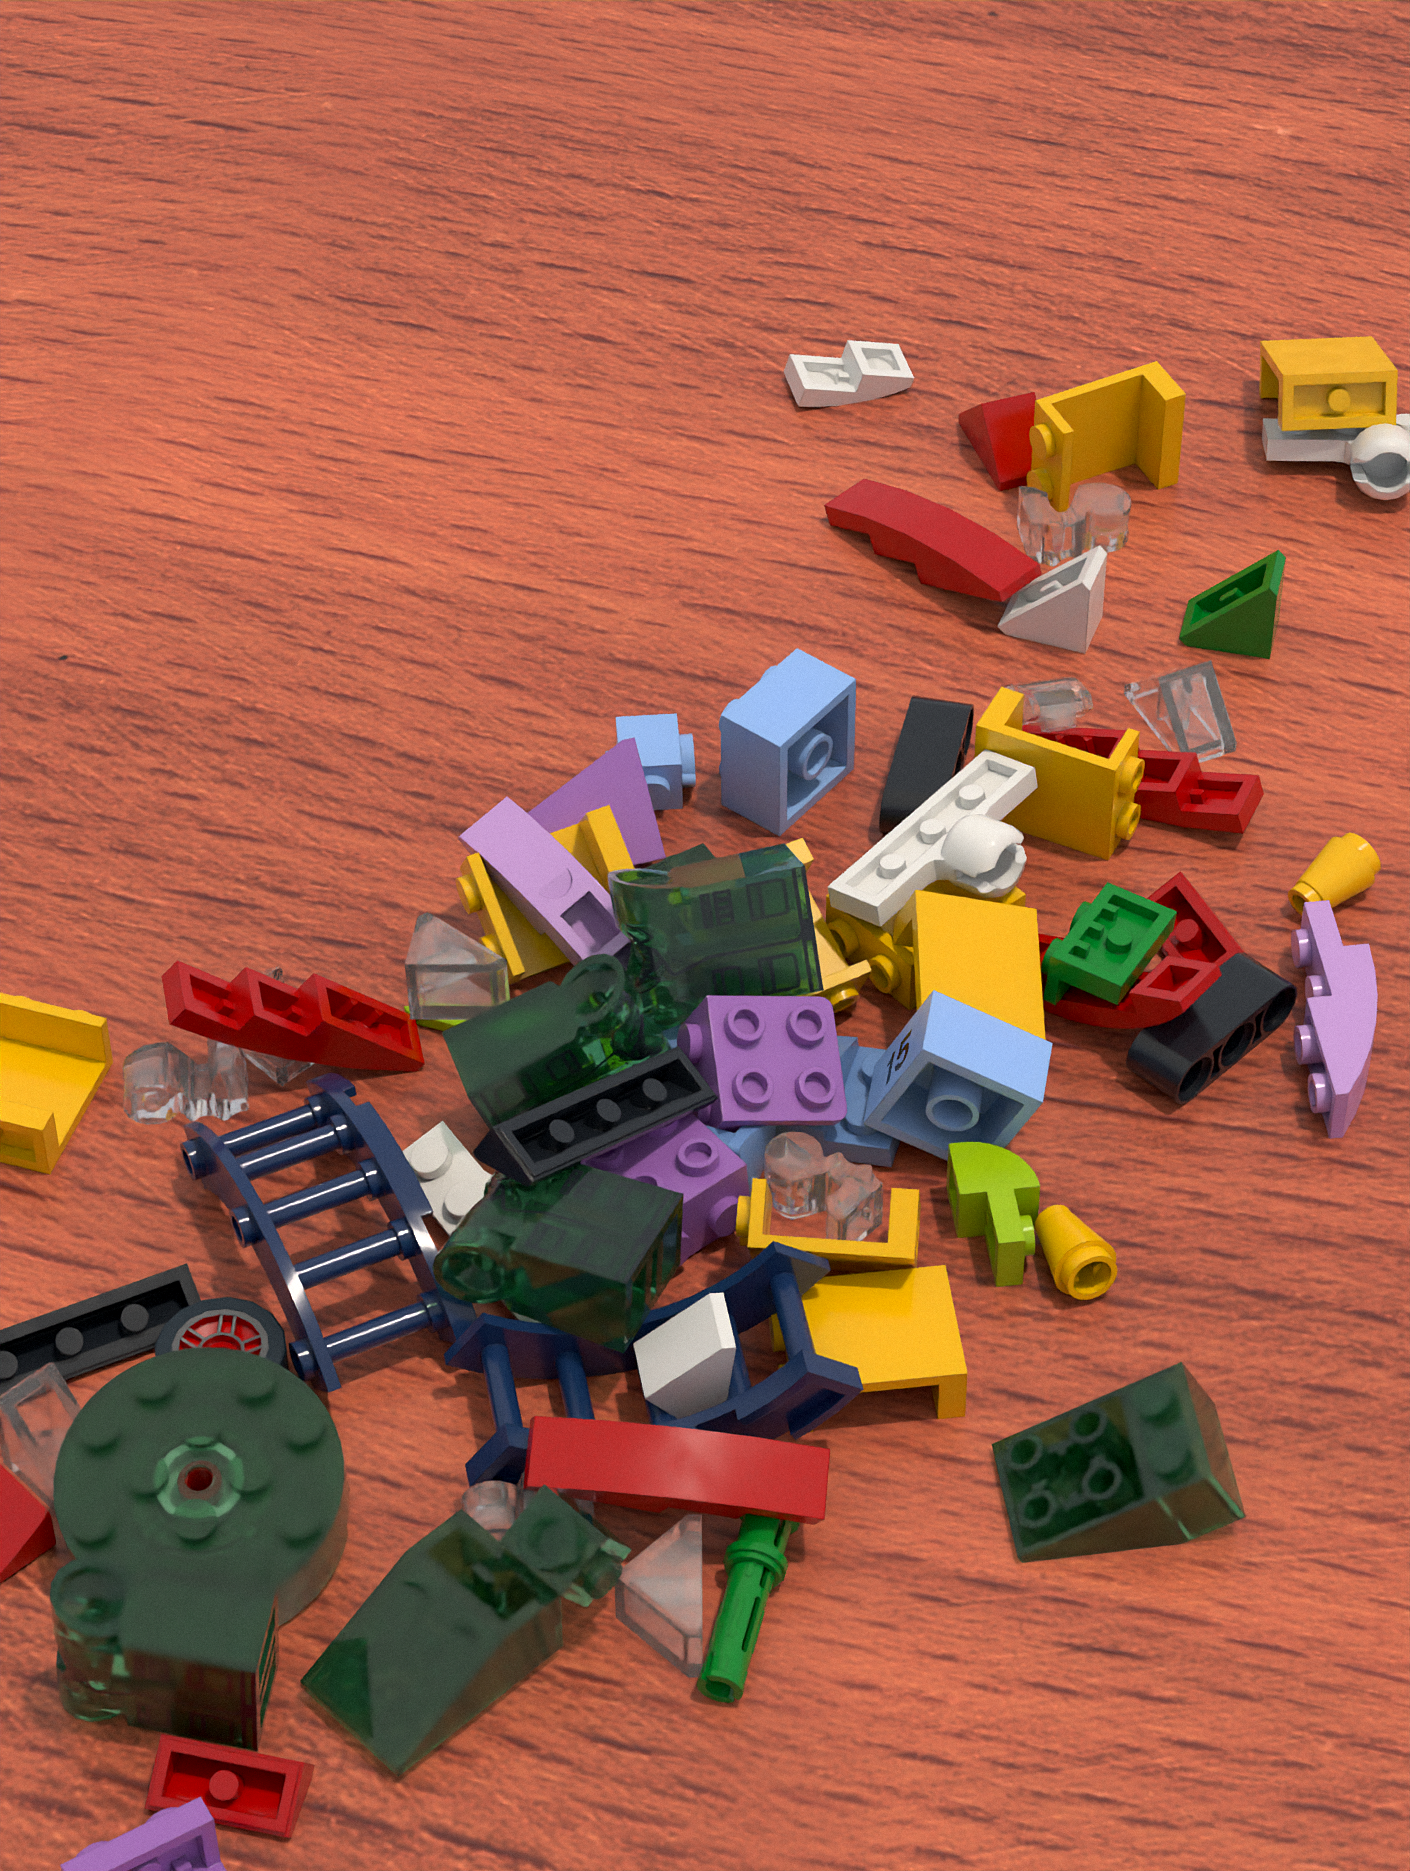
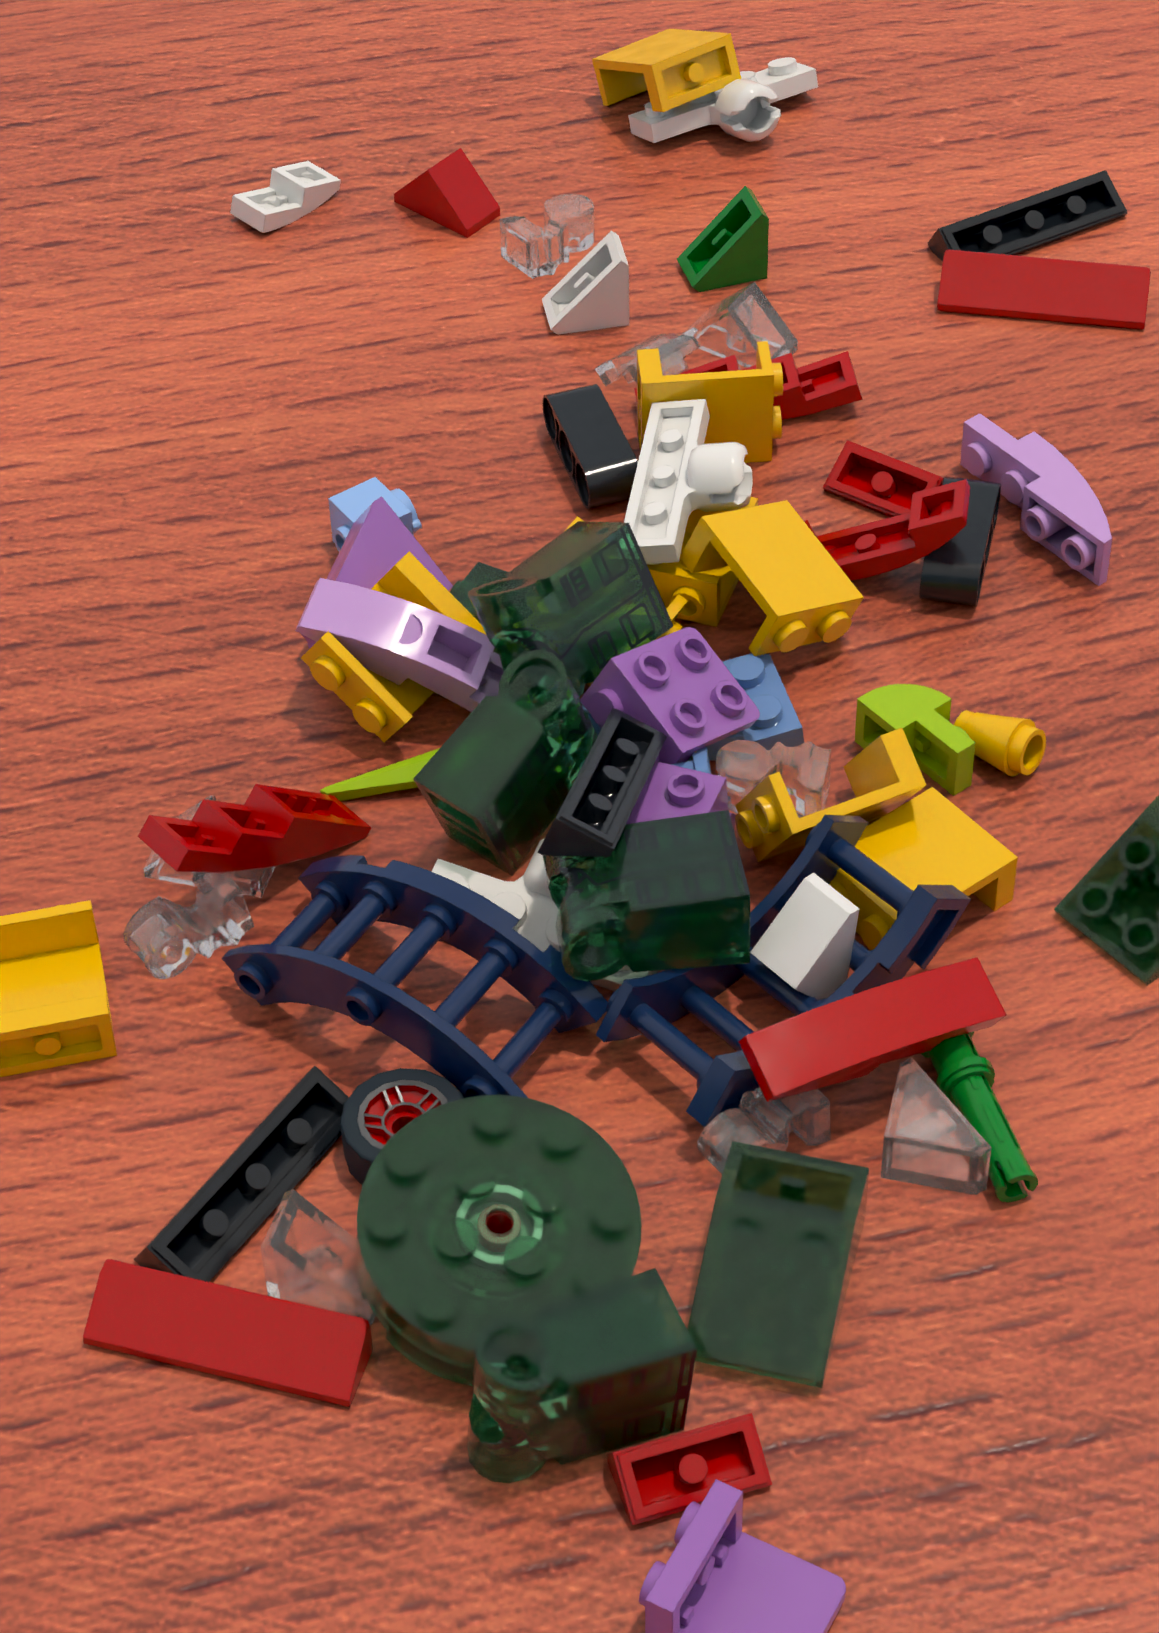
camera: 30 degrees left, 0 degrees up
clear slope [405,912,511,1020] -> none
clear green brick [499,1484,632,1607] -> none
light blue brick [719,648,856,836] -> none
red slope [824,479,1042,602] -> none
light blue brick [863,990,1053,1161] -> none
yellow panel [1027,361,1186,523] -> none
green bracket [1041,882,1177,1005] -> none
yellow cone [1288,833,1381,916] -> none

